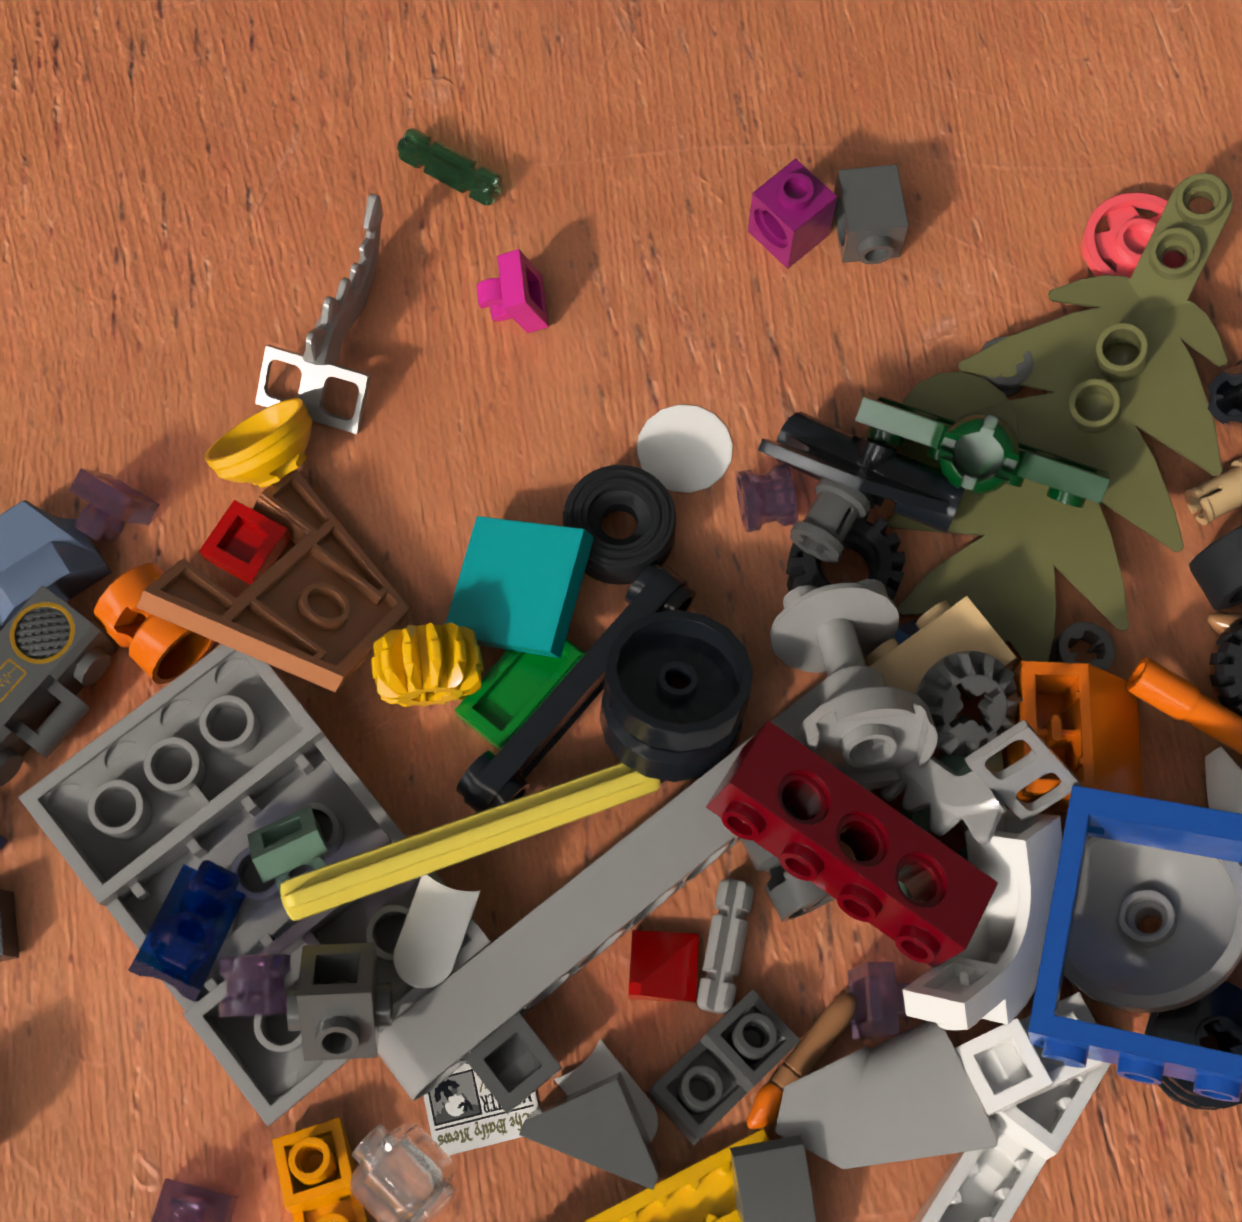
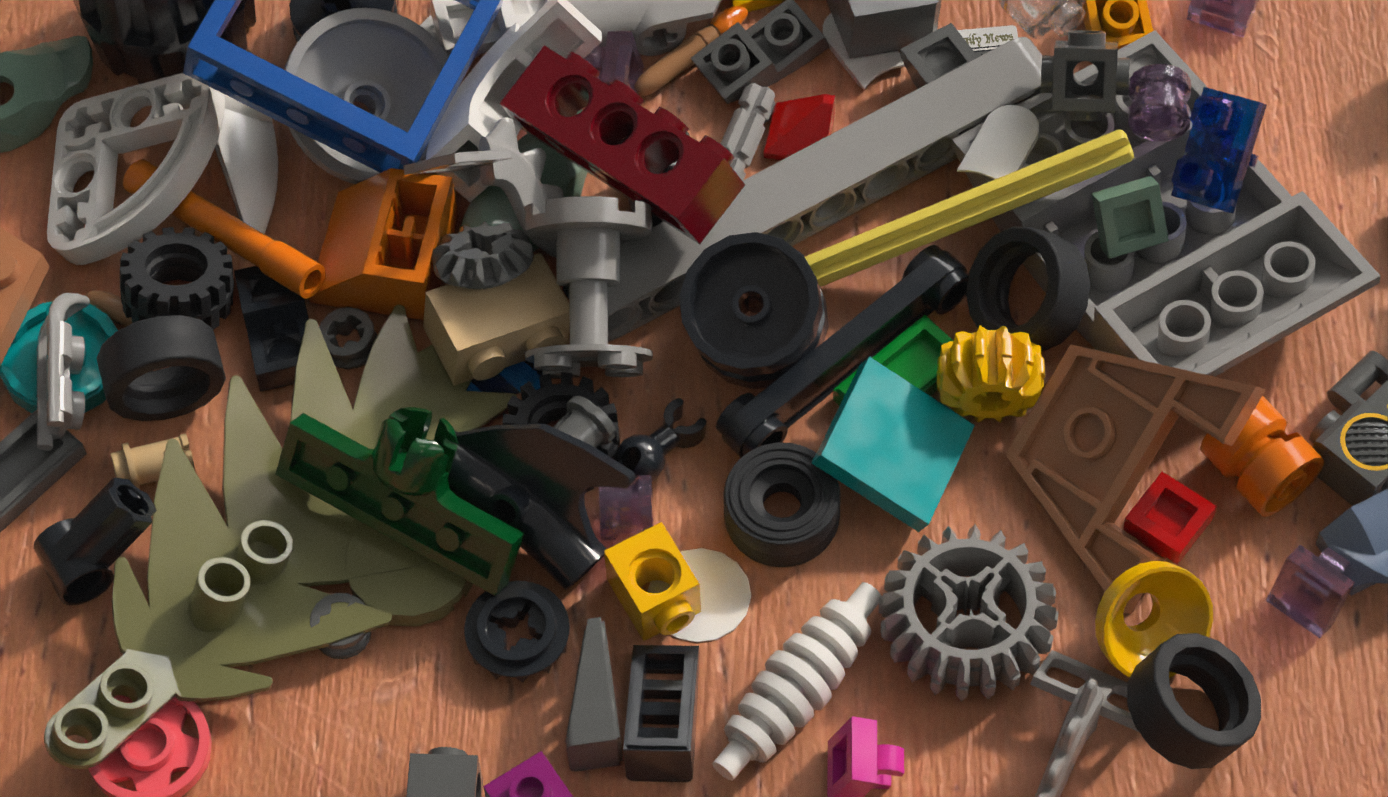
camera: 170 degrees left, 10 degrees down
none -> black slope [234,266,309,392]
none -> black gear [464,581,570,682]
none -> dark grey slope [565,617,624,771]
none -> yellow brick [604,522,701,641]
none -> black arm [614,398,707,484]
none -> black slope [623,645,700,782]
none -> white piece [712,582,881,781]
none -> light grey gear [879,524,1059,702]
none -> black tyre [966,227,1091,352]
none -> black tyre [1127,633,1261,769]

